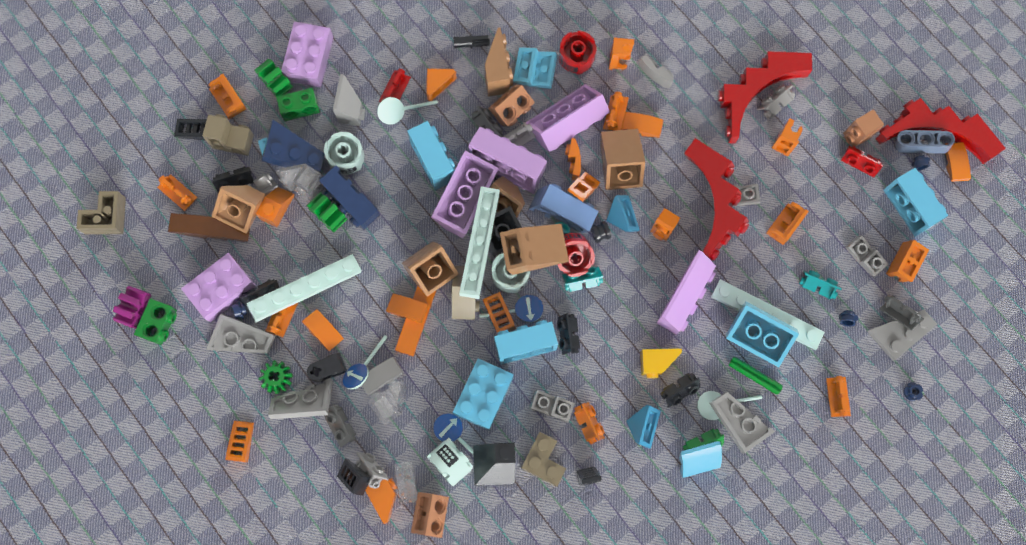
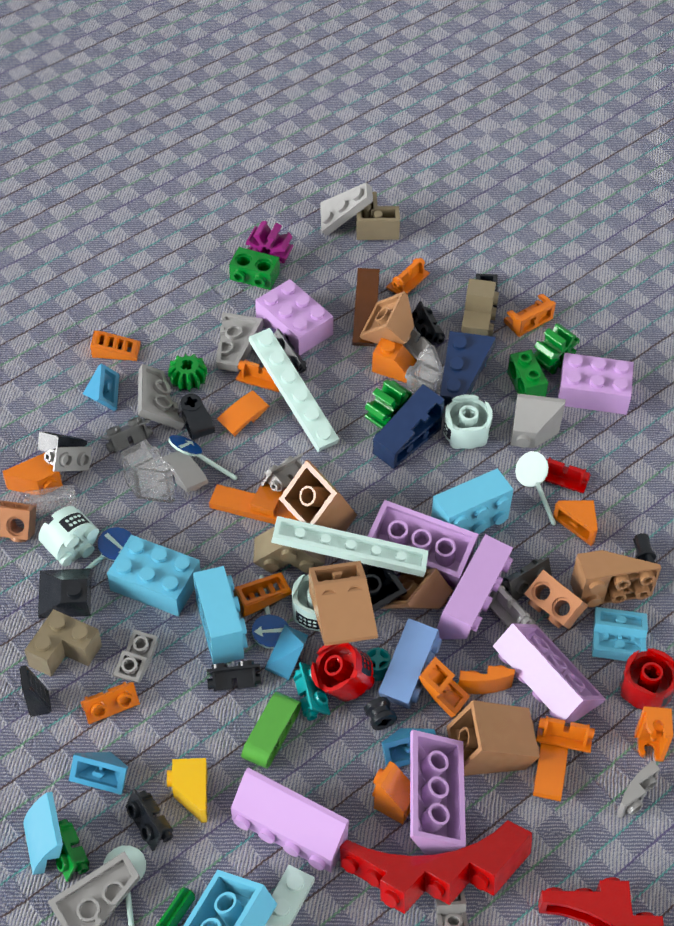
camera: 90 degrees right, 25 degrees down
none -> dark azure slope [83,363,119,411]
none -> bright green beam [241,691,302,769]
none -> light grey hinge [261,453,303,492]
none -> dark azure slope [265,625,308,680]
none -> light grey wing [320,182,373,236]
none -> lavender slope [410,730,466,855]

